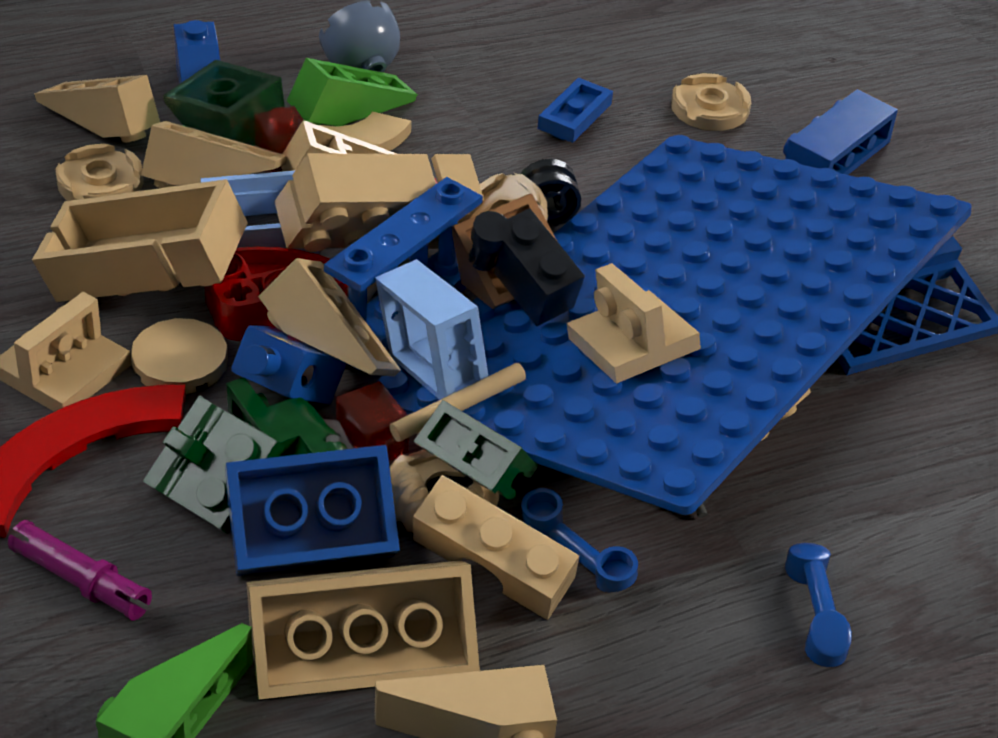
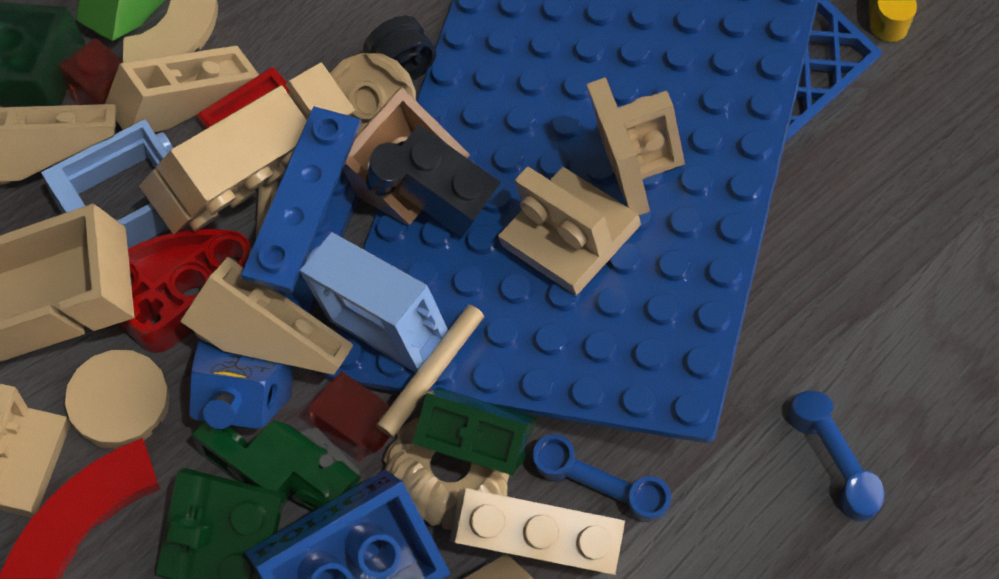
camera: 20 degrees left, 20 degrees up
none -> tan bracket [587,77,685,215]

